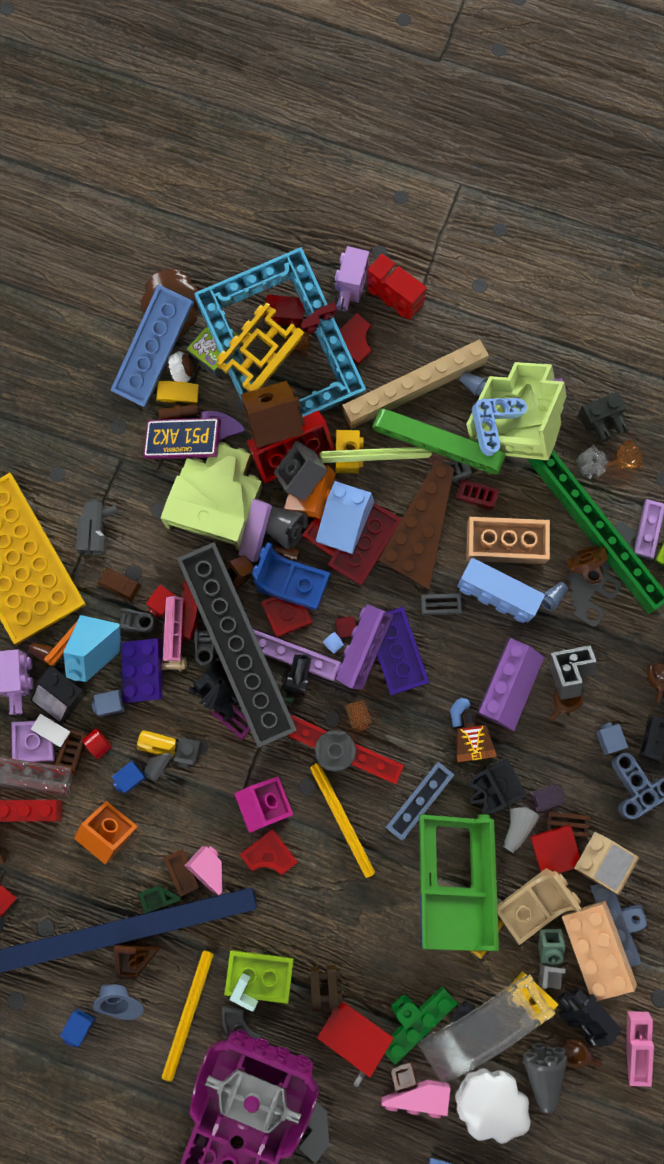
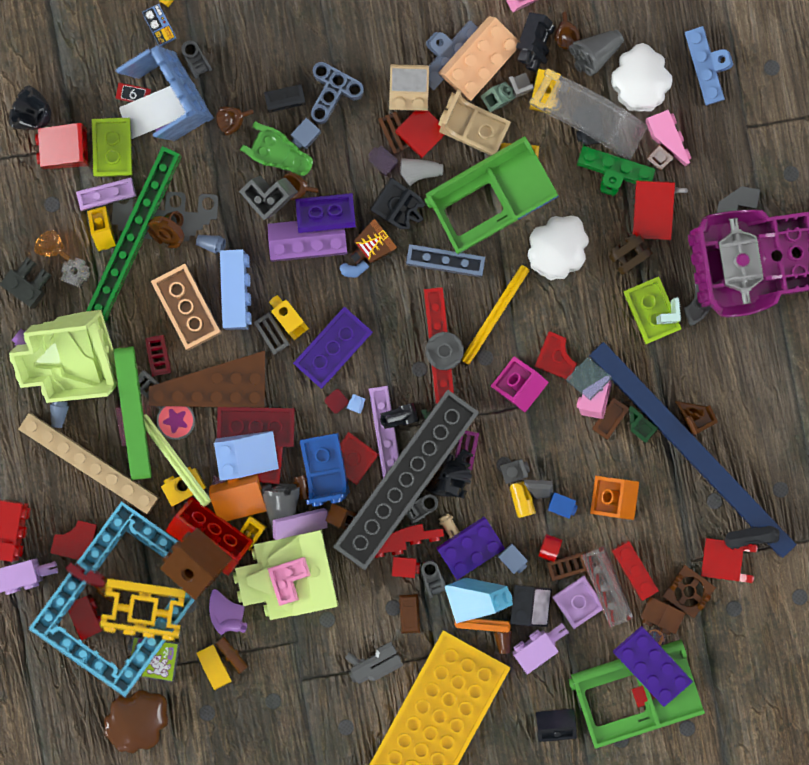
camera: 120 degrees left, 10 degrees up
white sticker [31,714,70,747] -> none
blue brick [60,1009,96,1047] -> none
sand blue piece [93,984,144,1020] -> none
medium blue plate [110,284,194,407] -> none
tile [143,418,221,459] -> none
yellow axle [162,951,214,1082] -> none
bright pink piece [163,596,184,662] -> none
white hair [168,351,194,383] -> none
dark grey slope [274,441,327,501] -> none
medium lavender slope [336,604,393,690] -> none
clear orange brick [344,699,372,732] -> none
light blue beam [472,398,527,456] -> none
none -> yellow slope [87,206,116,251]
none -> tile [157,406,195,440]
none -> bright green animal [240,121,313,176]
none -> yellow slope [240,516,267,551]
none -> bright pink tile [268,557,311,606]
none -> yellow torso [269,295,309,340]
none -> dark purple plate [296,193,356,233]
none -> white piece [527,215,589,281]
none -> clear light blue piece [566,358,612,400]

